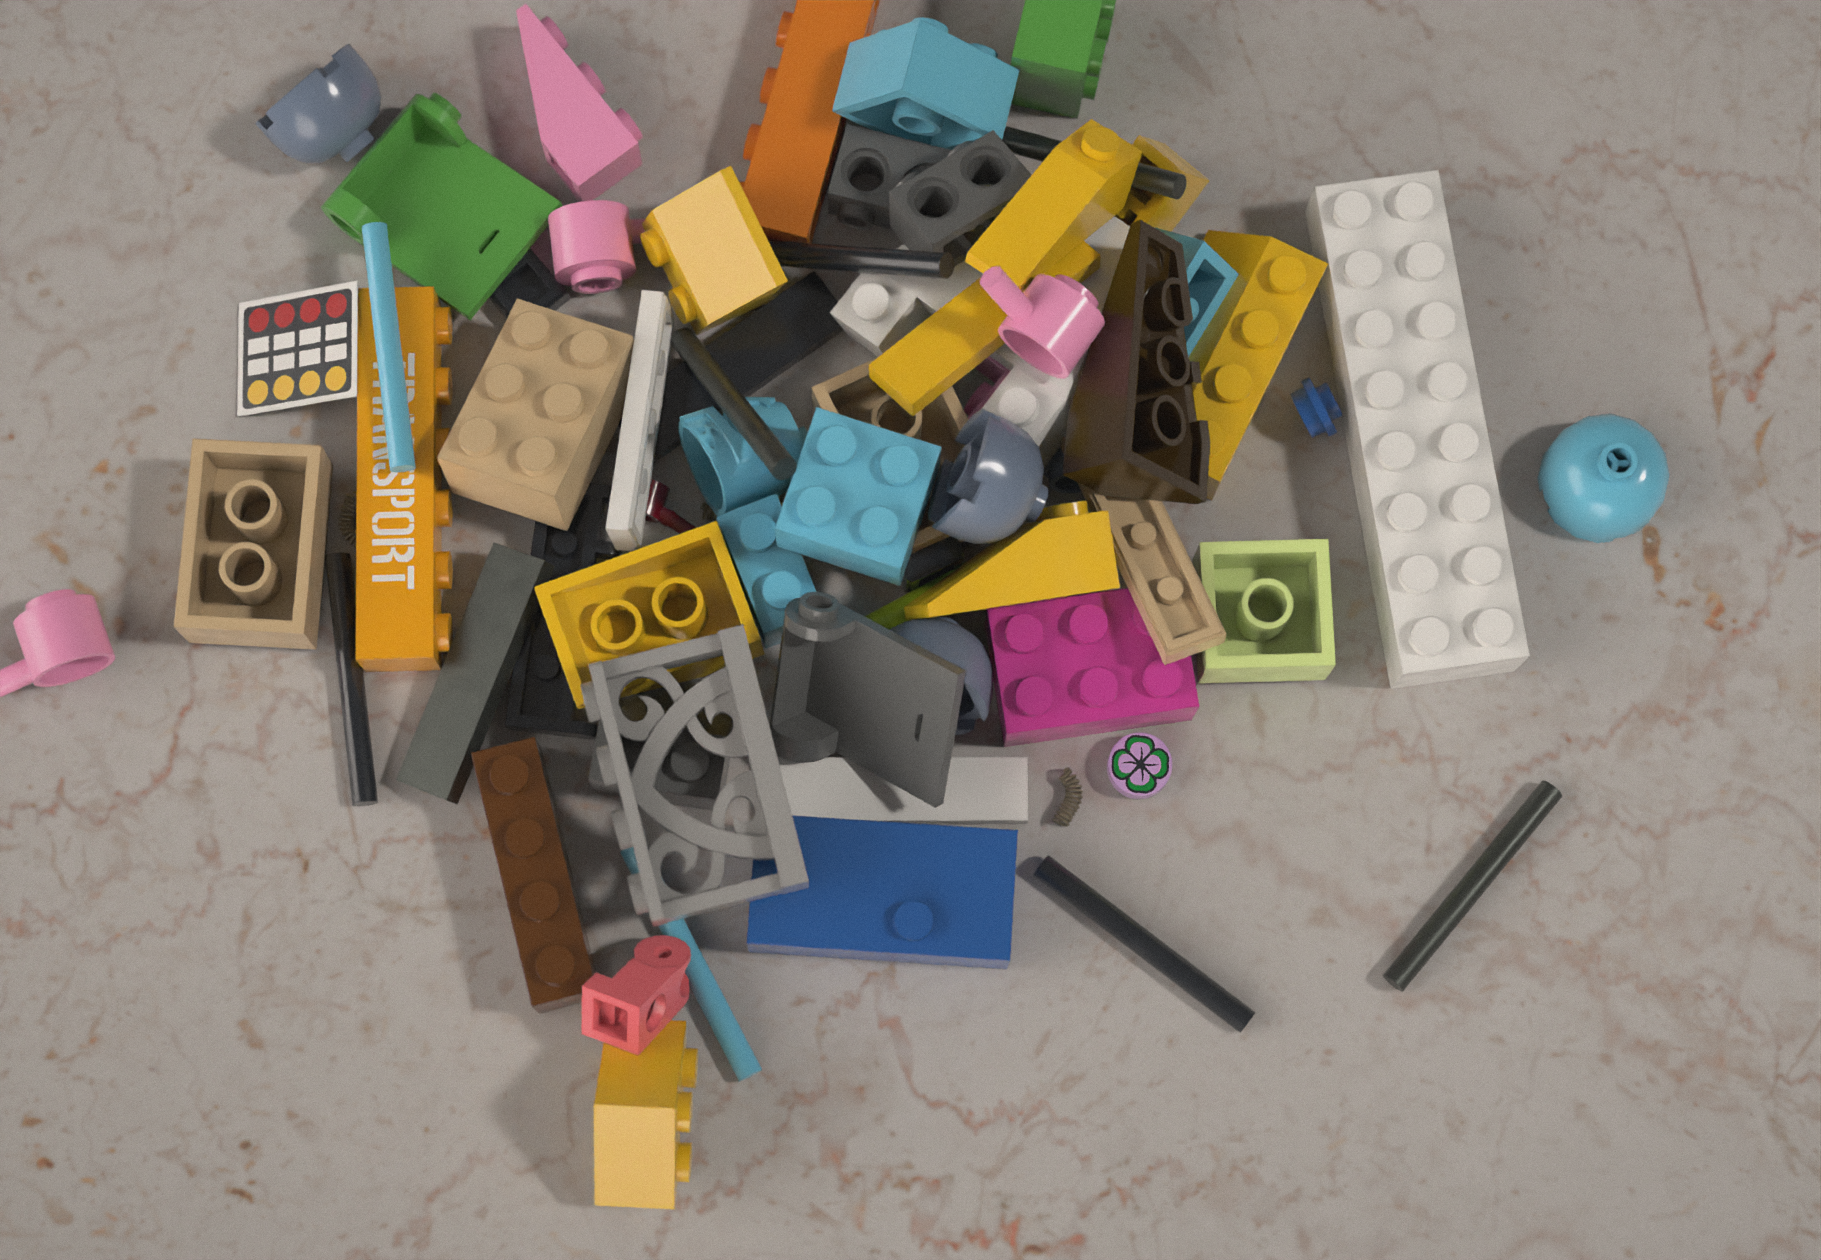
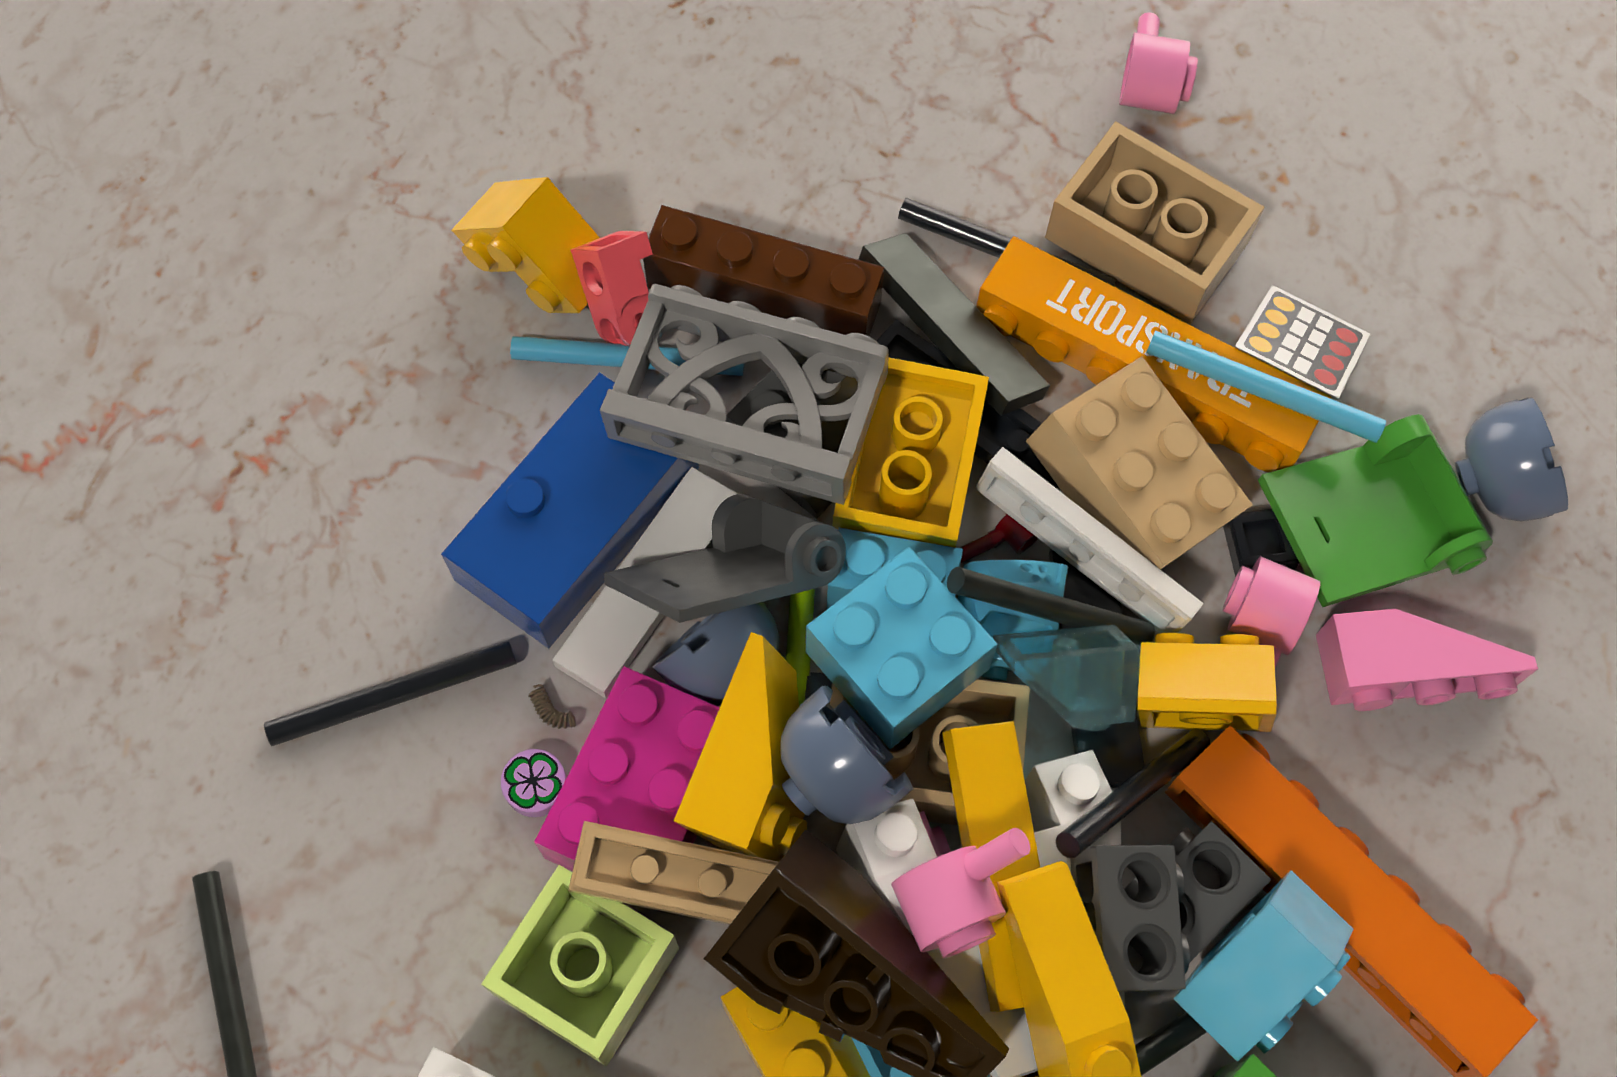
camera: 125 degrees right, 10 degrees down
none -> clear light blue slope [993,625,1140,731]

